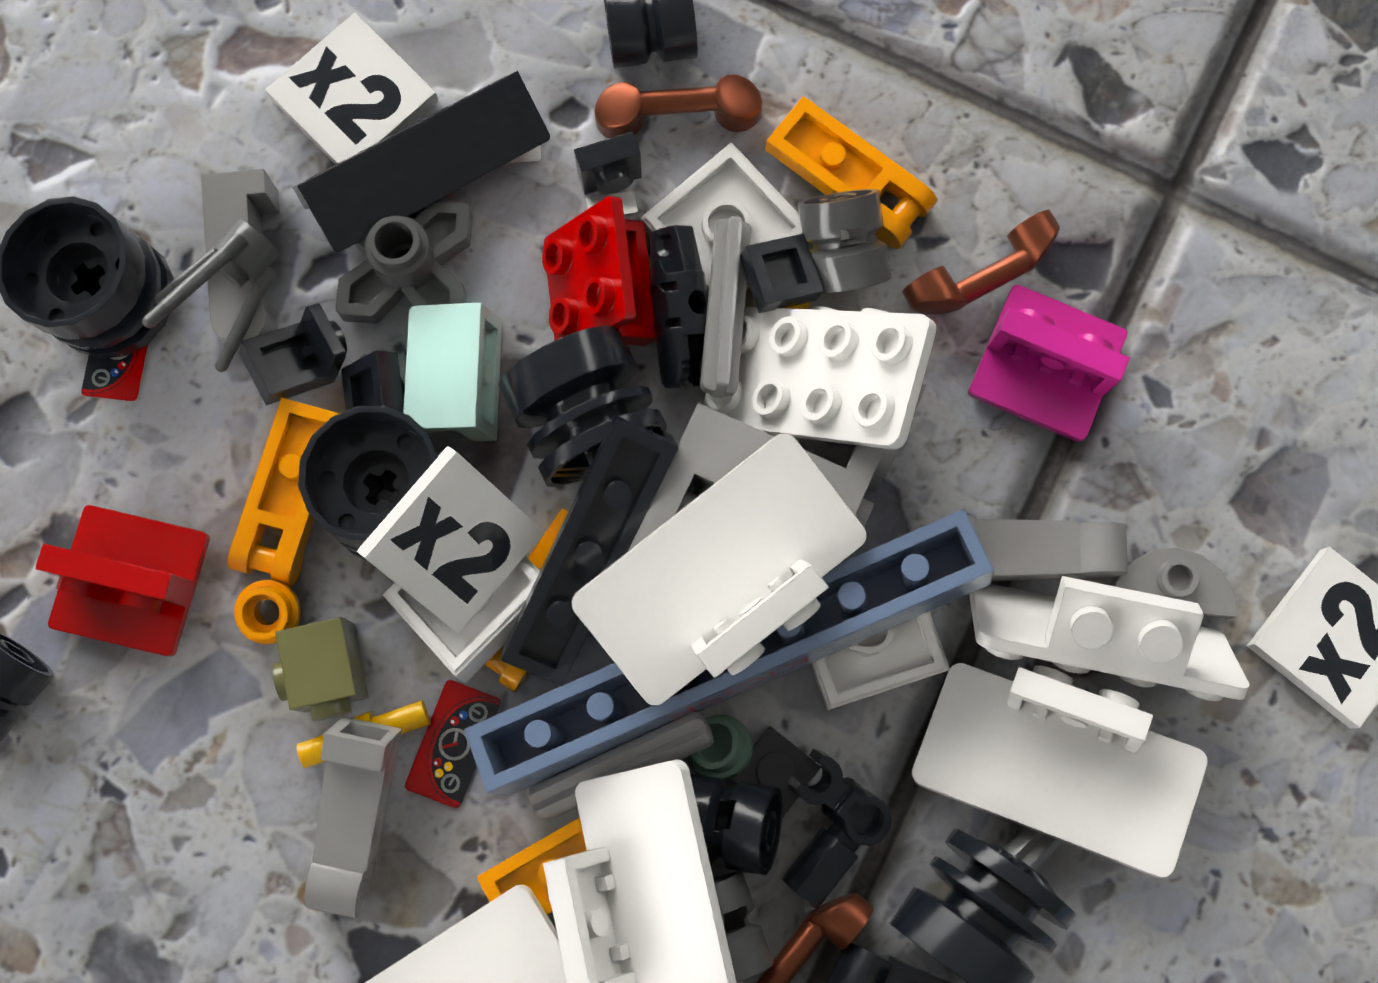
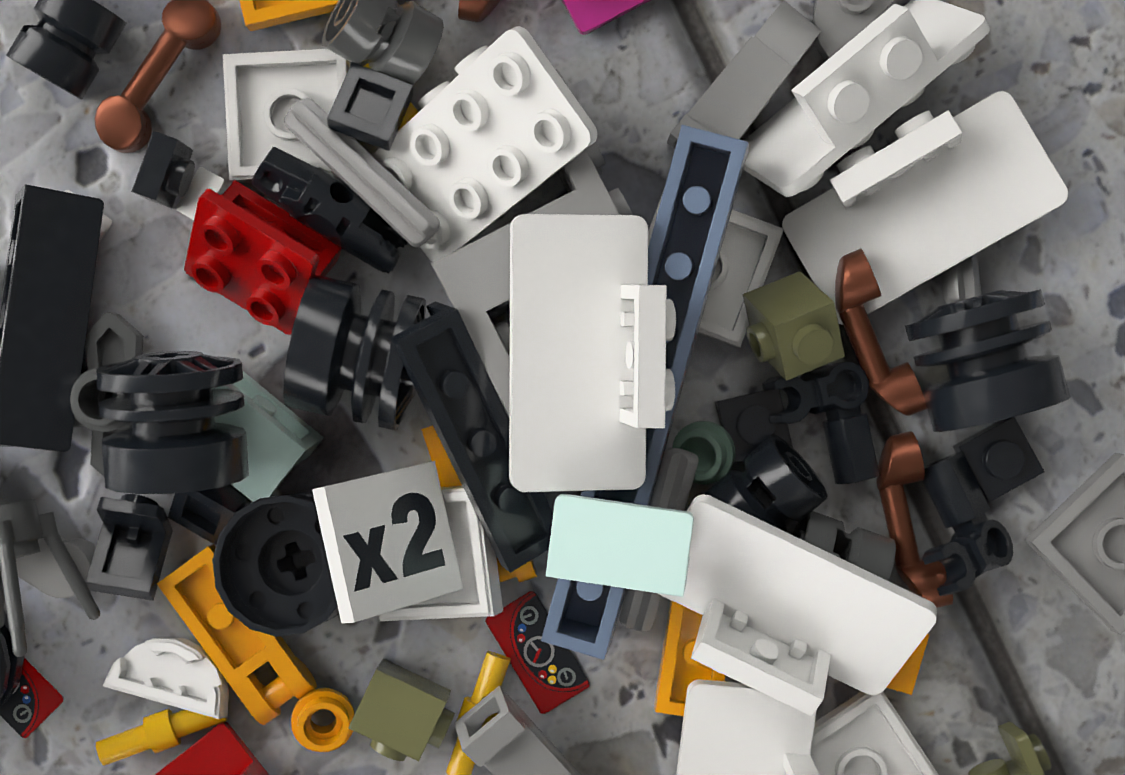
camera: 50 degrees left, 10 degrees up
none -> black wheel [96,351,249,494]
none -> yellow bar [96,708,228,766]
none -> white plate [103,637,229,719]
none -> light aqua panel [546,494,694,597]
none -> olive brick [742,271,845,381]
none -> copper bar [835,248,927,416]

